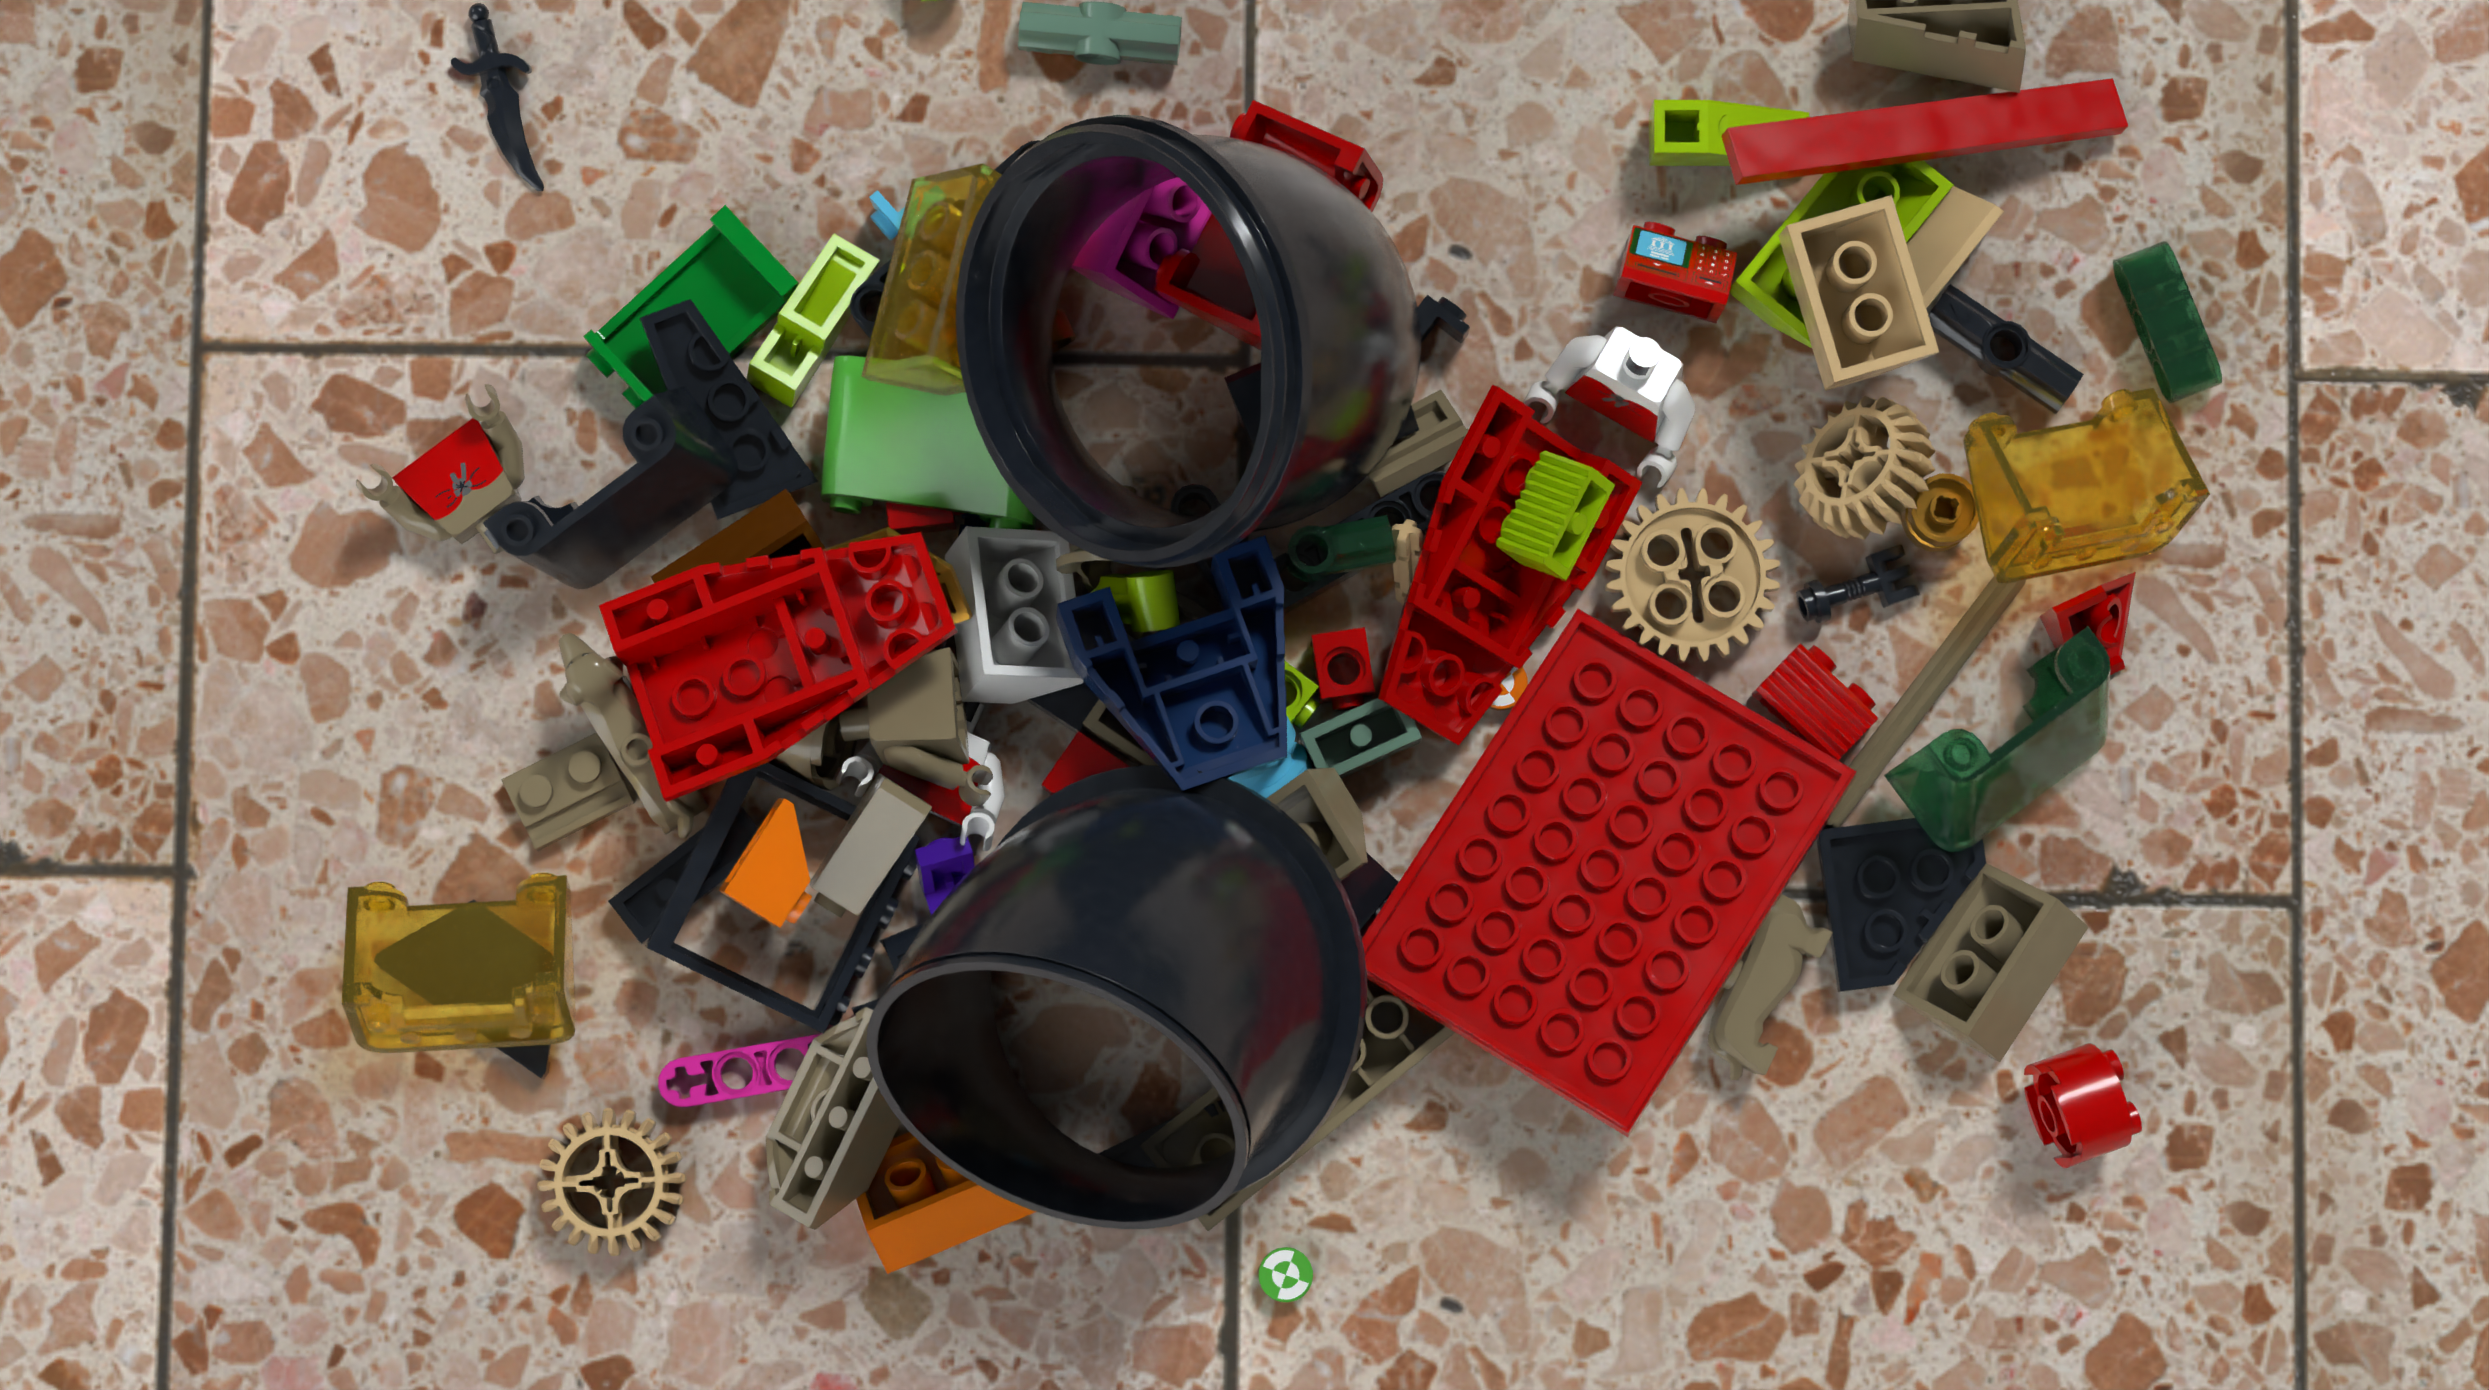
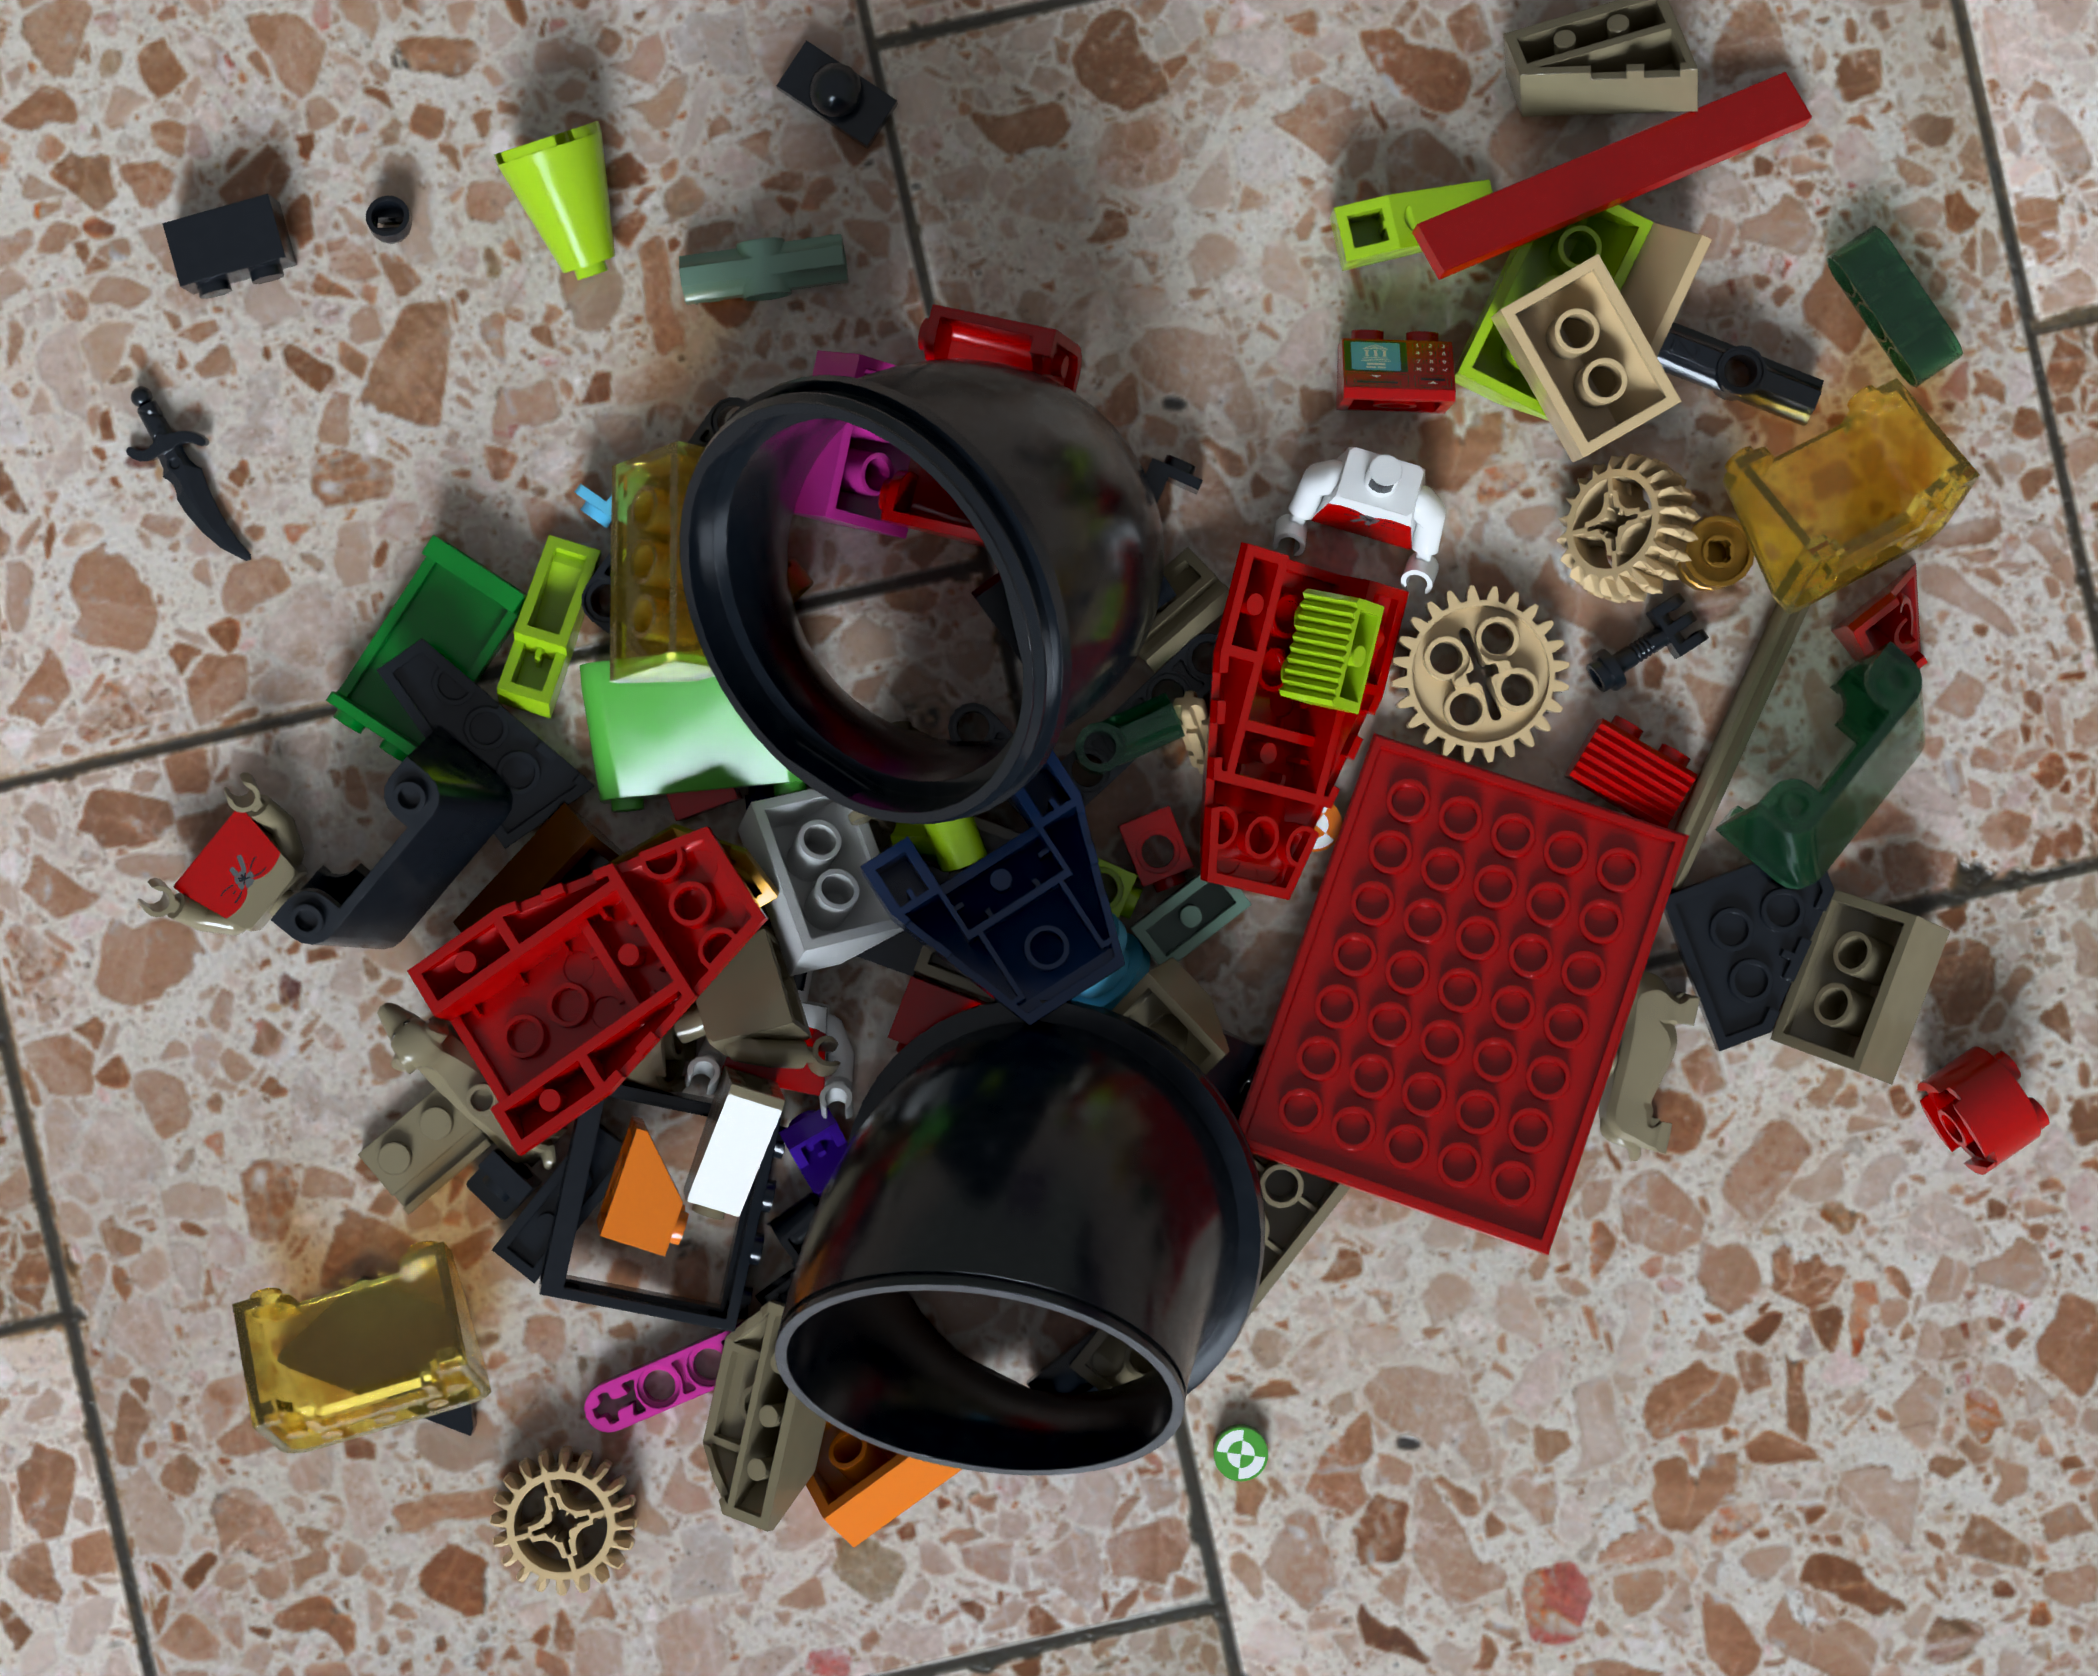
camera: 10 degrees left, 5 degrees up
none -> black bracket [466,1147,542,1220]

